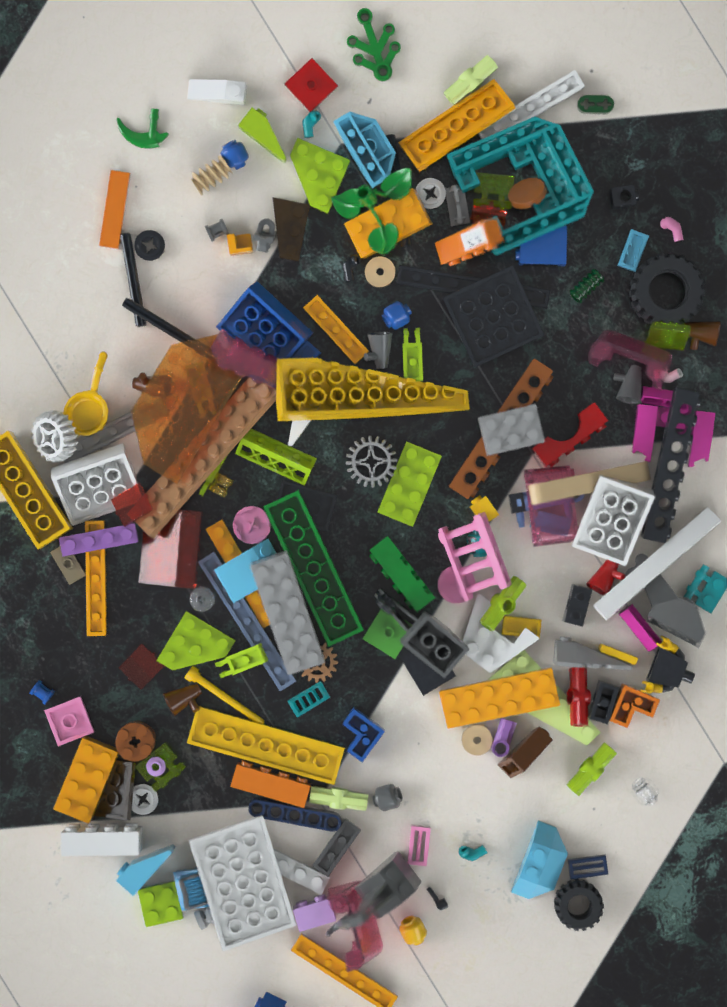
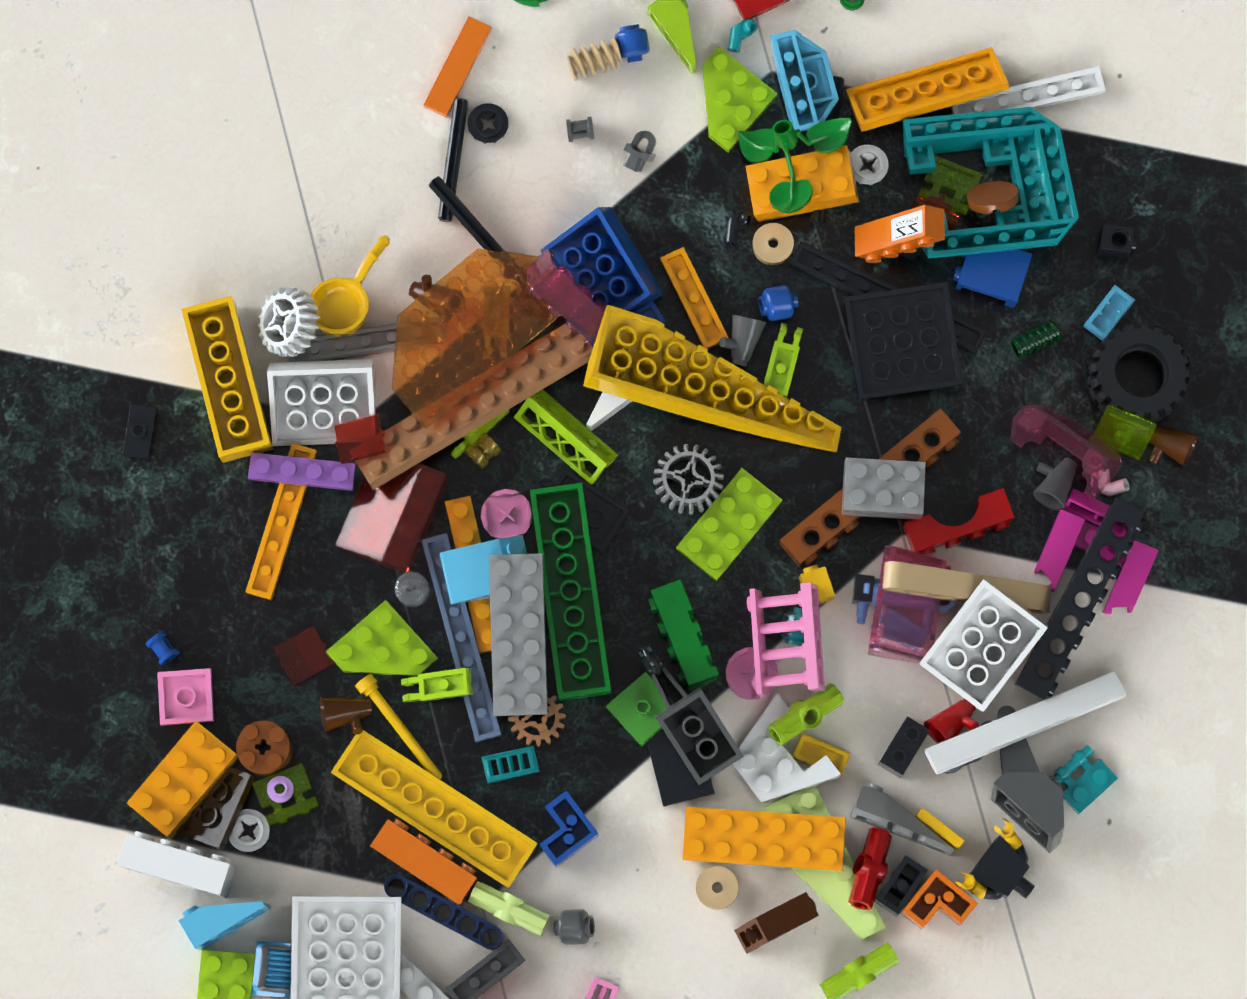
camera: 20 degrees right, 10 degrees down
dark tan plate [50,546,86,585] -> none
light orange panel [227,233,253,256] -> none
dark brown wing [272,197,310,262] -> none
yellowish green piece [444,55,498,105] -> none
light grey hinge [445,185,470,226] -> none
medium lavender piece [491,718,517,757] -> none
dark green beam [577,95,614,114] -> none
dark pink piece [618,604,662,652] -> none
bright pink arm [660,217,684,242] -> none

